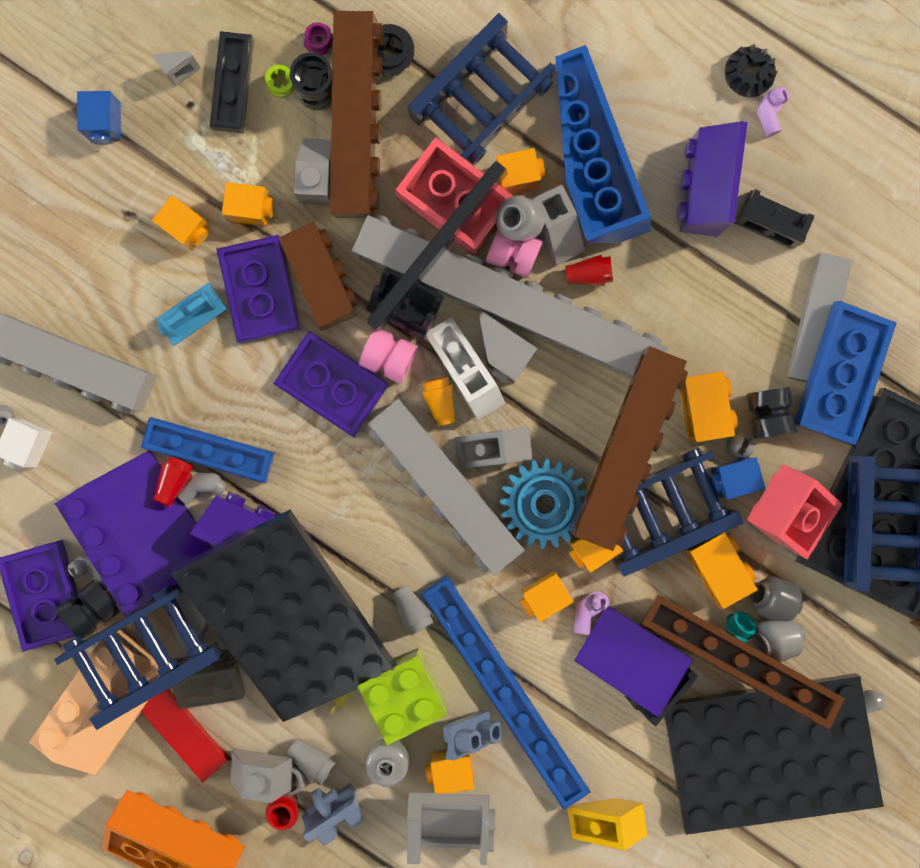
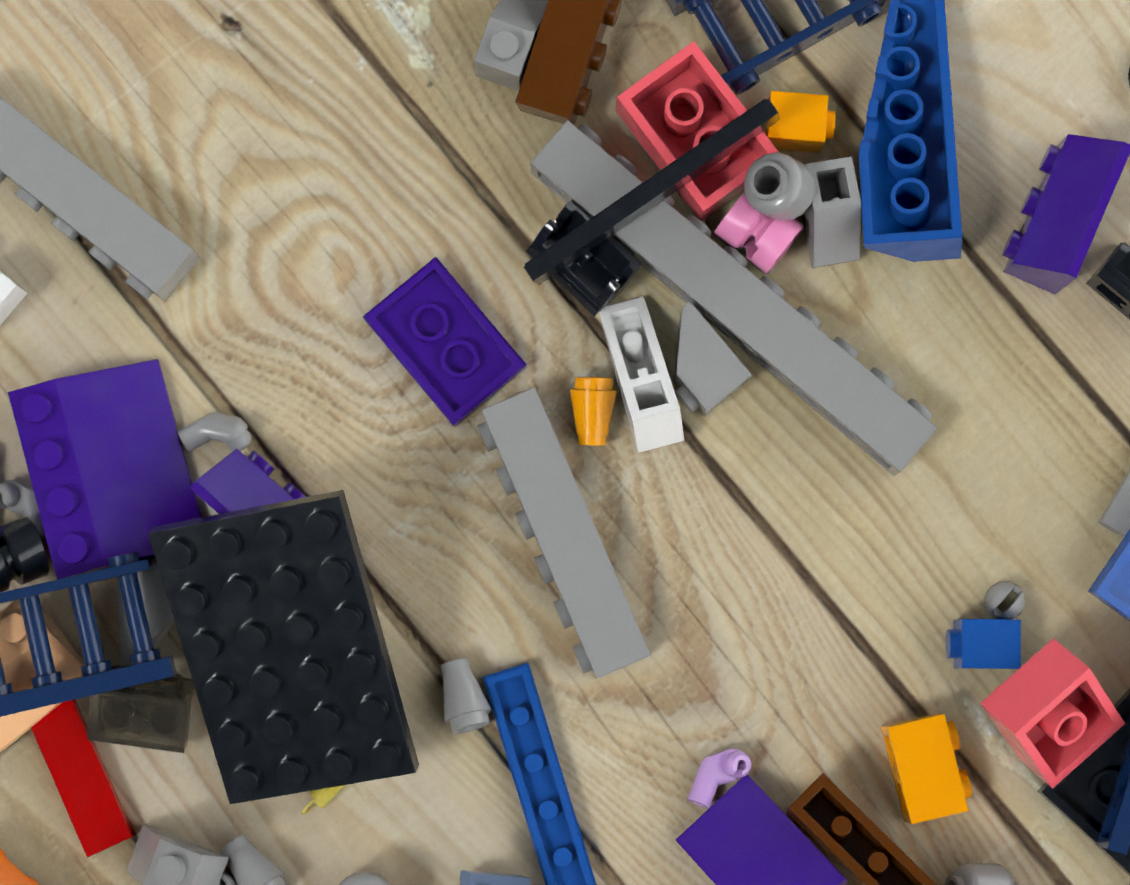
camera: 15 degrees right, 5 degrees down
blue tile [141,417,276,483] -> none
light orange brick [152,195,211,251] -> none
red cone [152,456,193,507] -> none
dark azure hinge [156,283,227,346] -> none
dark purple tile [216,235,302,344] -> none
light orange brick [222,182,275,227] -> none
reddish brown brick [278,222,359,331] -> none
lime brick [357,648,447,746] -> none
bright pink wheel [359,329,418,384] -> none
light grey slope [455,427,533,469] -> none
dark azure gear [499,459,588,549] -> none
light orange brick [520,570,573,622] -> none
red cone [565,254,613,286] -> none
light orange brick [569,537,623,573] -> none
reddish brown brick [571,346,688,551] -> none
dark blue fence [613,448,744,577] -> none
light orange brick [680,371,737,443] -> none
teal plate [725,611,756,643] -> none
black wheel [746,387,797,439] -> none
dark grey head [751,576,803,621] -> none

